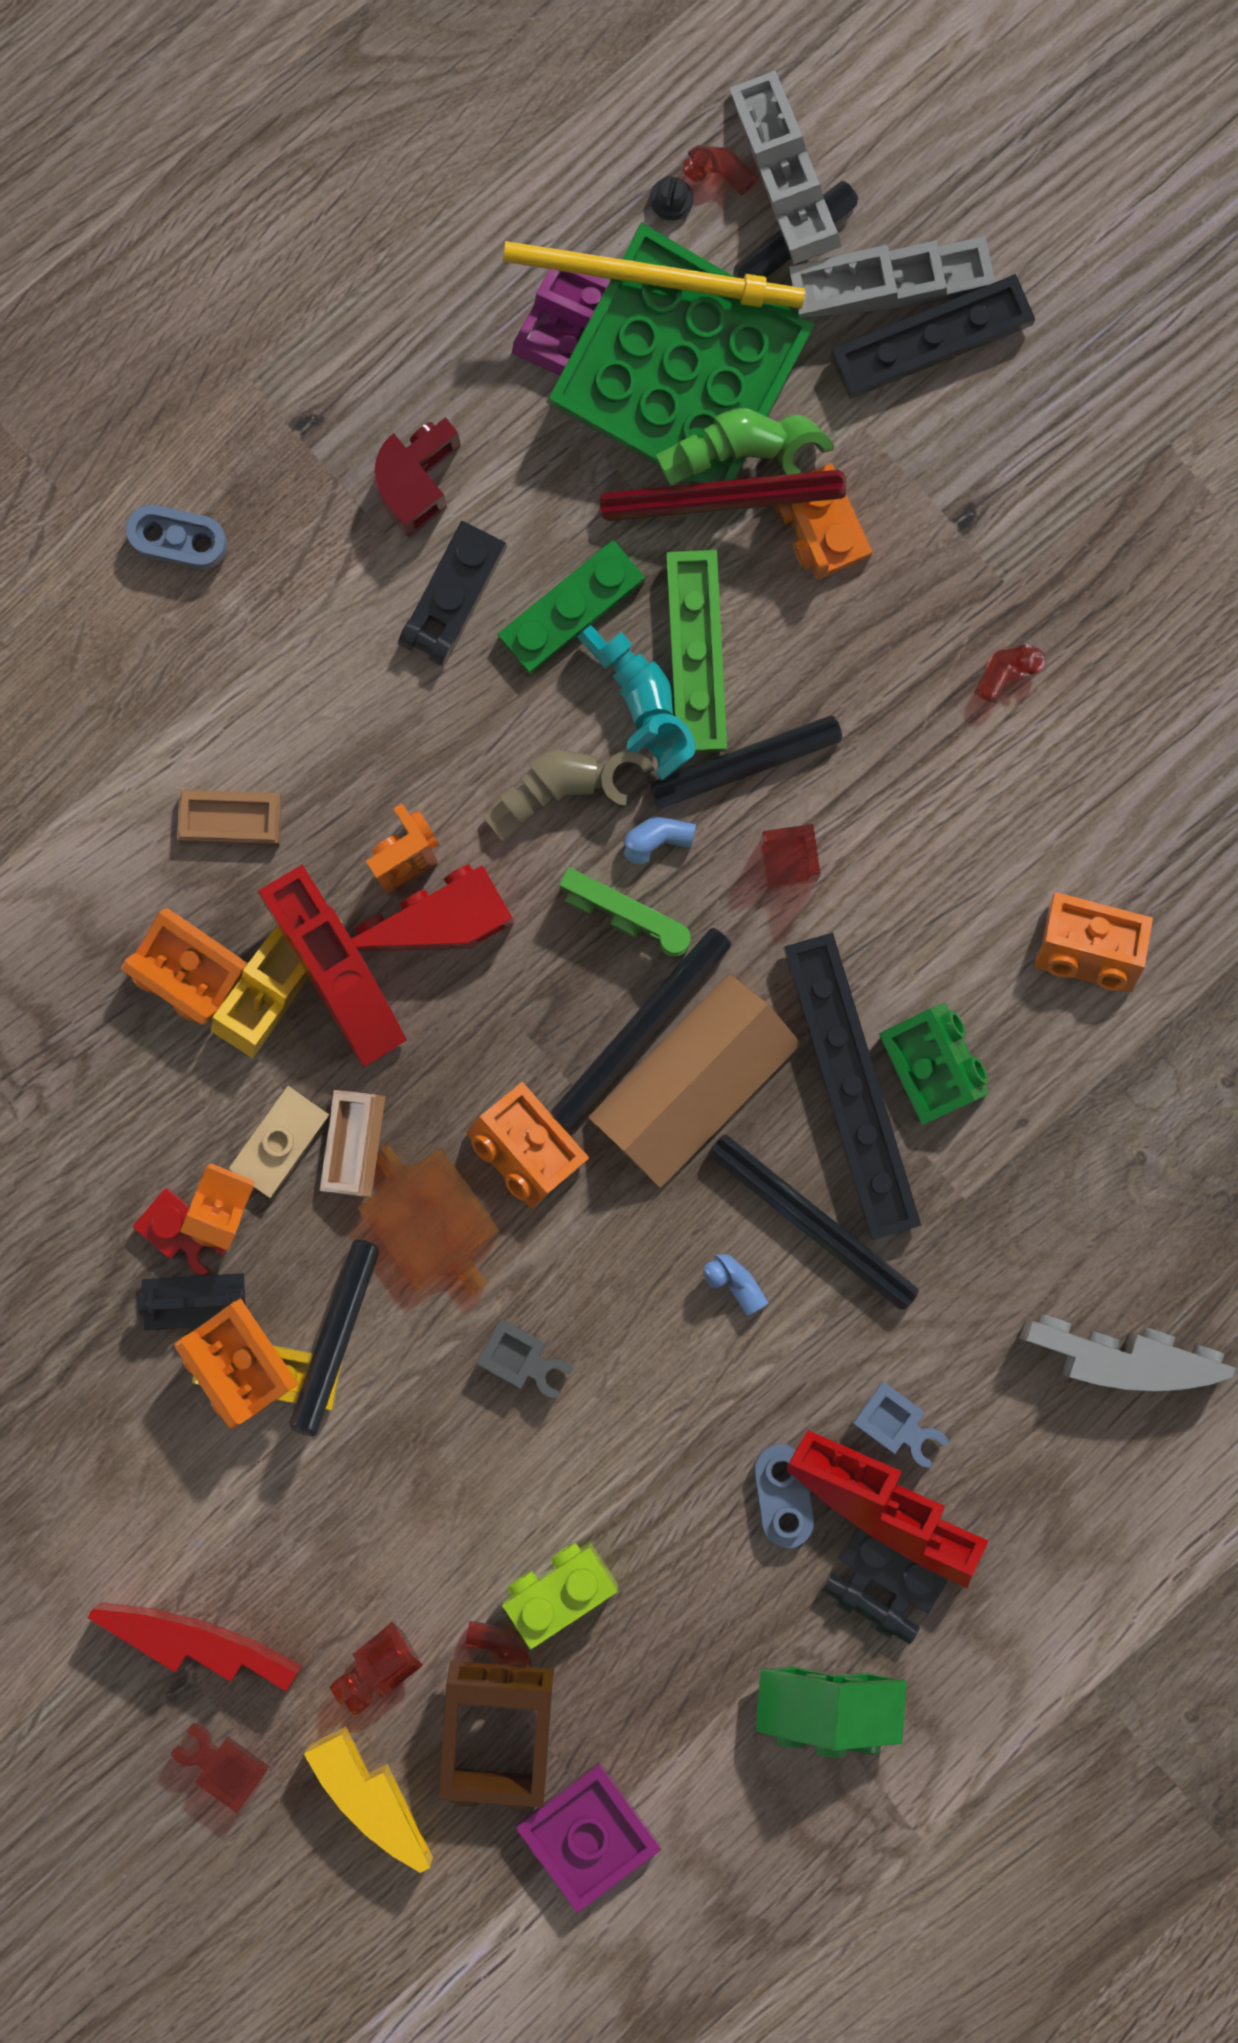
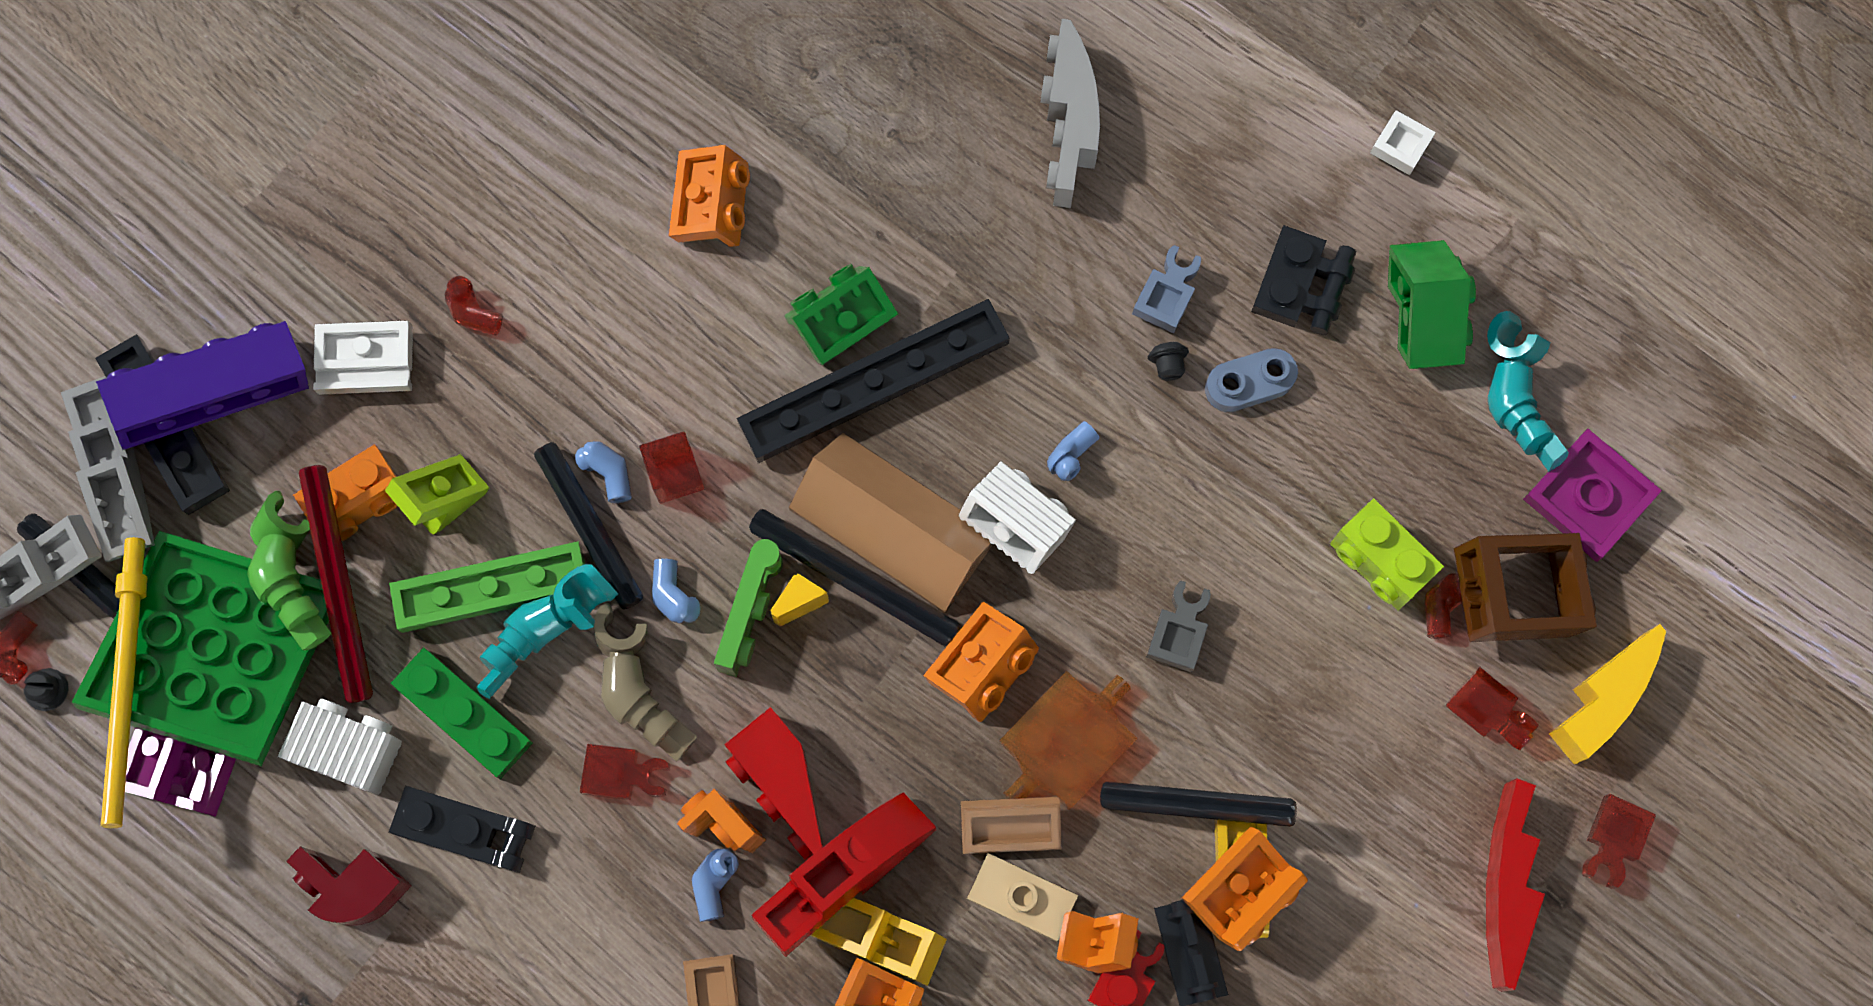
camera: 100 degrees left, 10 degrees down
black axle [709,1135,919,1310] -> none
red slope [787,1430,989,1589] -> none
none -> dark purple brick [96,321,309,450]
none -> white brick [278,698,402,795]
none -> white plate [313,321,413,395]
none -> lime slope [385,454,490,535]
none -> medium blue arm [575,441,632,503]
none -> clear red plate [580,744,670,800]
none -> medium blue arm [692,849,739,922]
none -> yellow slope [770,573,829,627]
none -> white brick [959,461,1076,574]
none -> black piece [1147,342,1189,381]
none -> white plate [1370,111,1436,175]
none -> teal piece [1487,311,1569,472]

